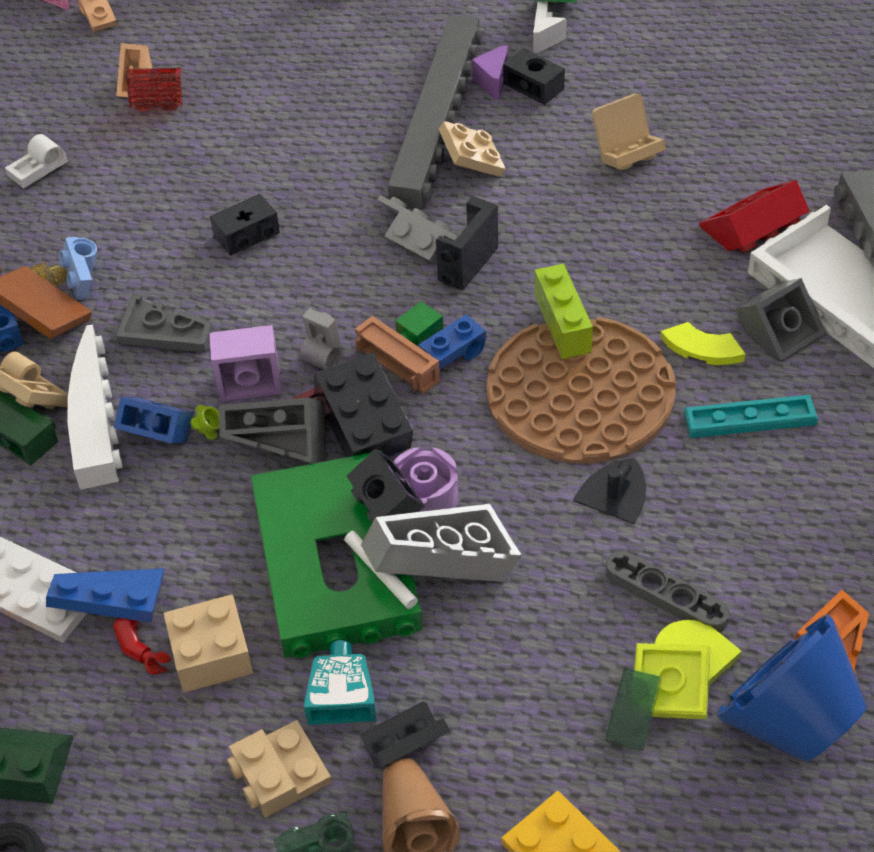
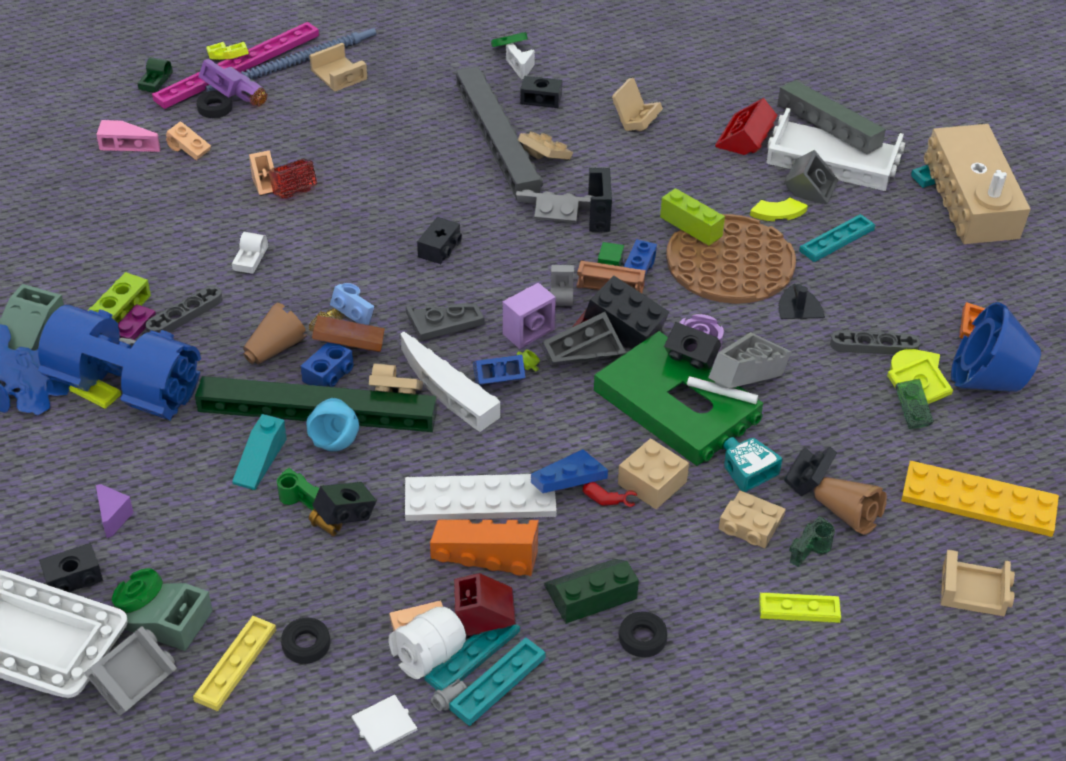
camera: 35 degrees left, 5 degrees down
medium lavender slope [472,45,508,99] -> none

